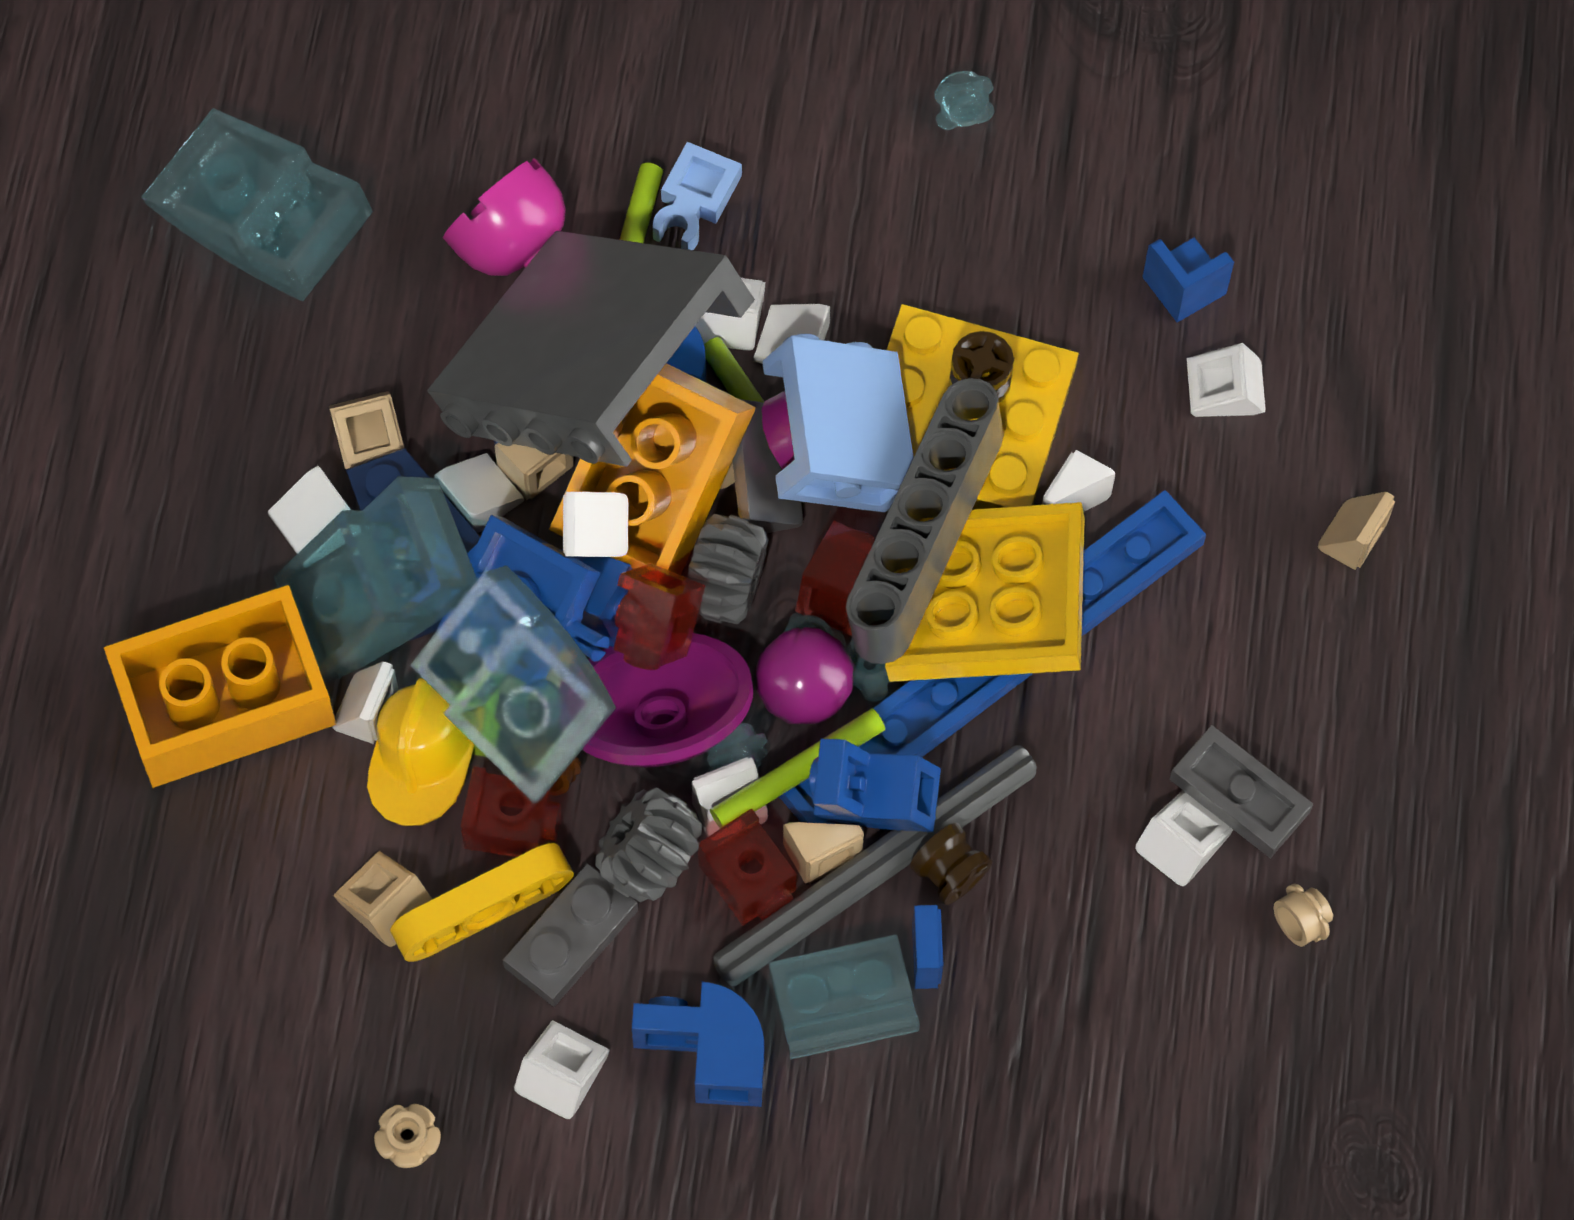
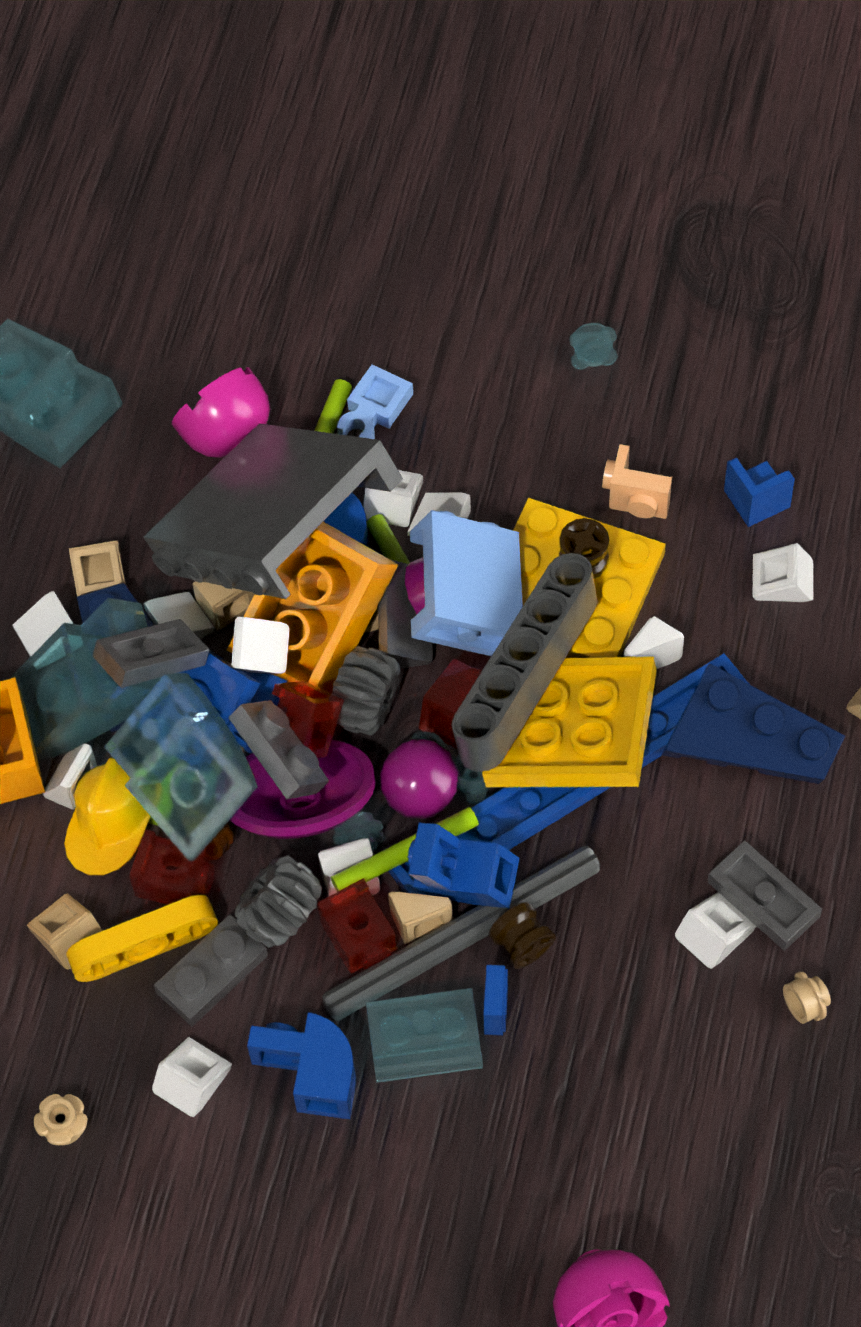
camera: 10 degrees right, 5 degrees down
none -> flat silver plate [92,619,209,688]
none -> flat silver plate [229,700,329,799]
none -> light nougat bracket [602,444,672,519]
none -> dark blue wing [662,664,845,784]

